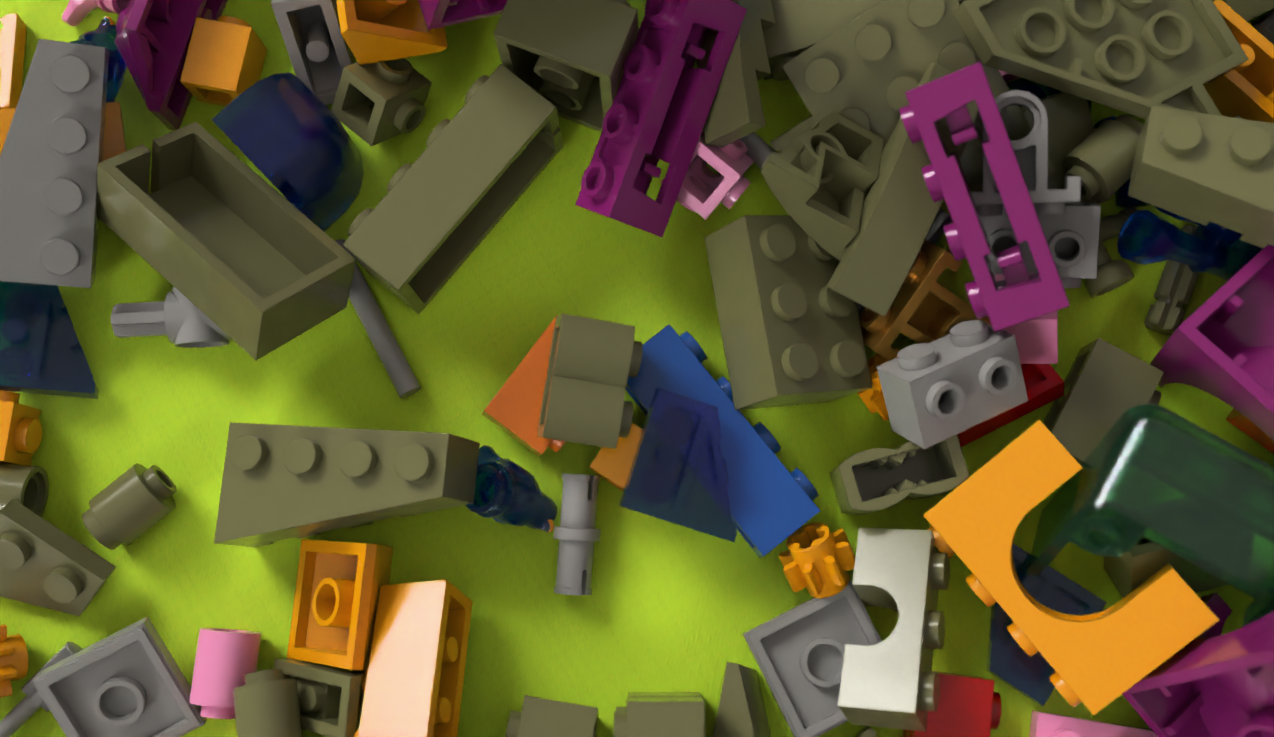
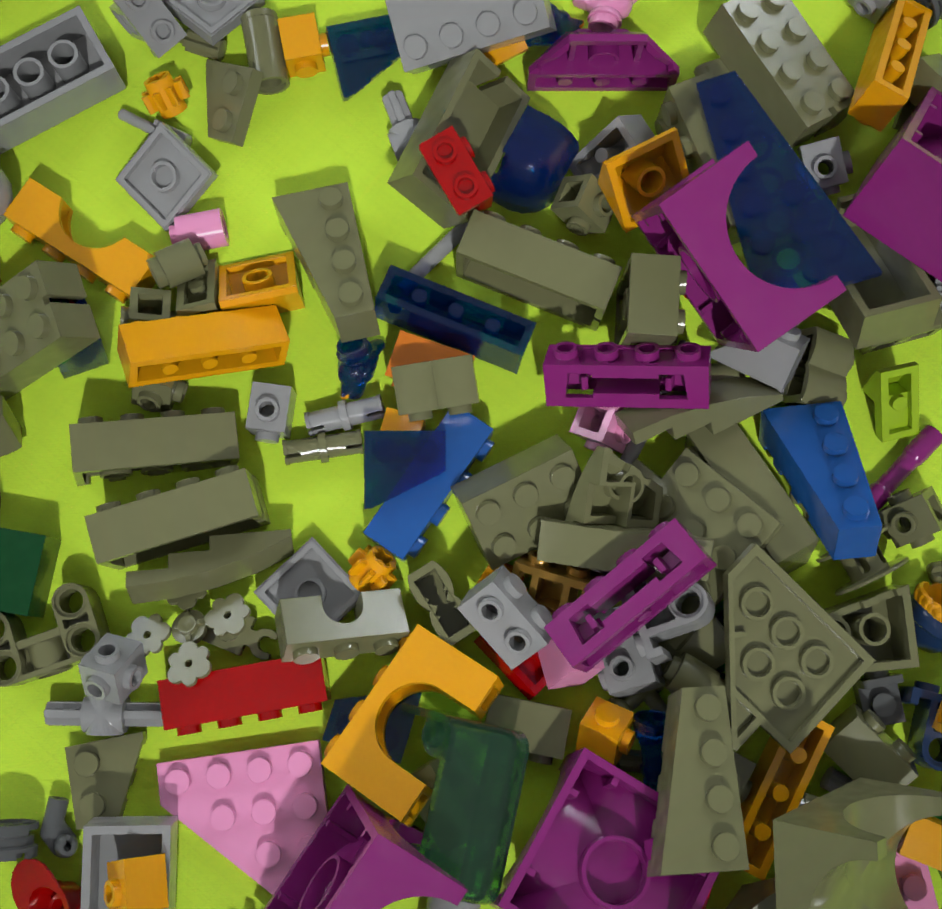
camera: 65 degrees right, 0 degrees up
olive brick [82,463,177,550] -> none
light orange brick [180,16,267,111] -> none
none -> light grey brick [245,381,297,444]
none -> olive pin [282,429,364,466]
none -> clear blue brick [375,265,536,374]
none -> red bracket [419,125,495,216]
none -> light orange brick [575,696,636,766]

